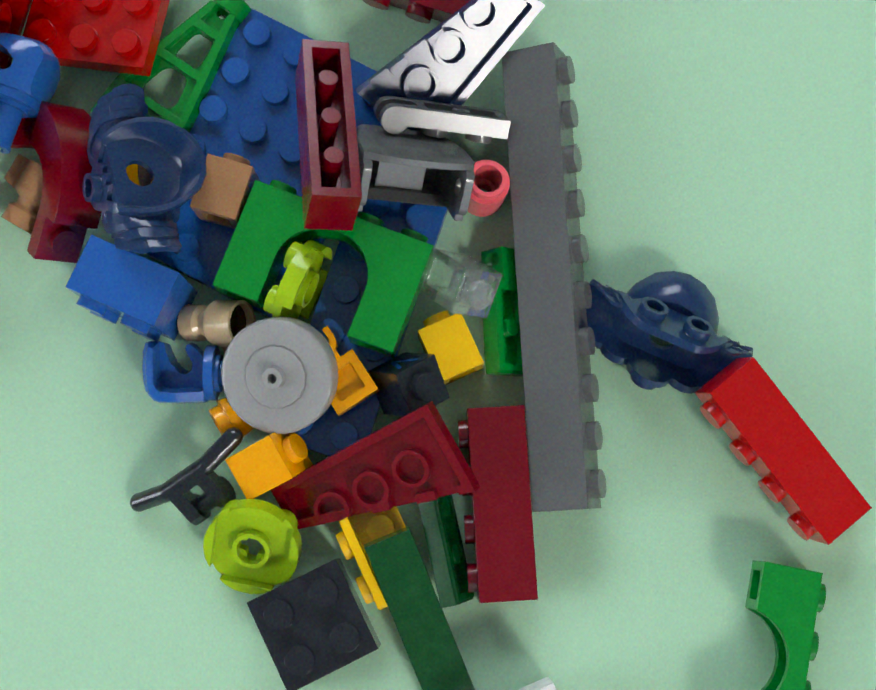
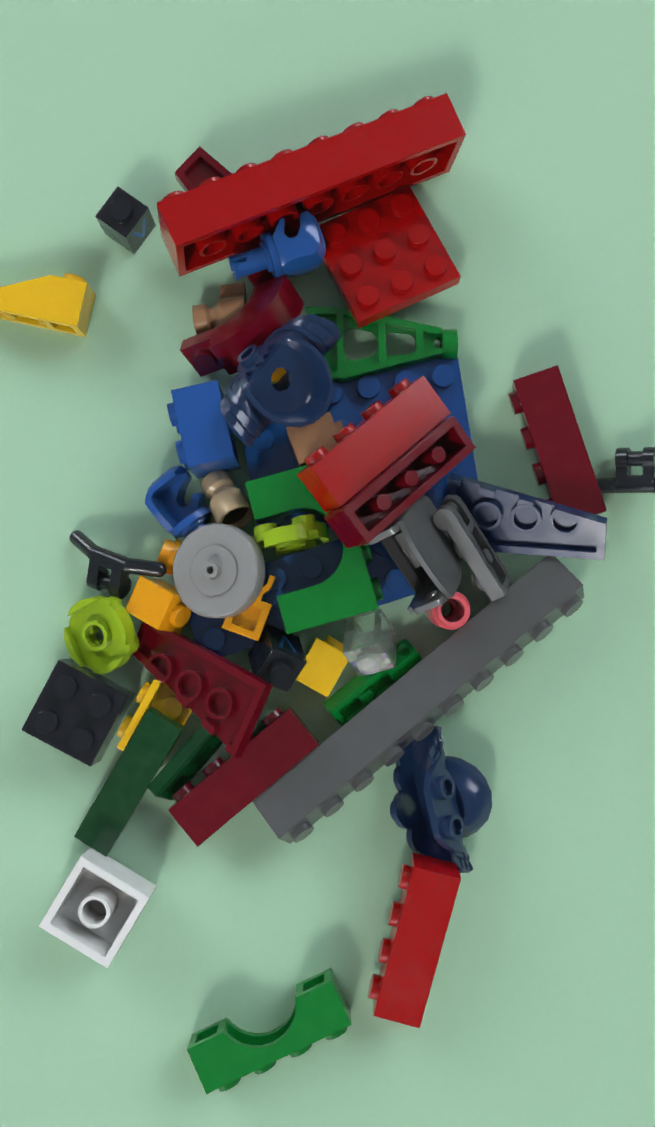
camera: 55 degrees right, 5 degrees up
none -> red brick [297,375,451,512]

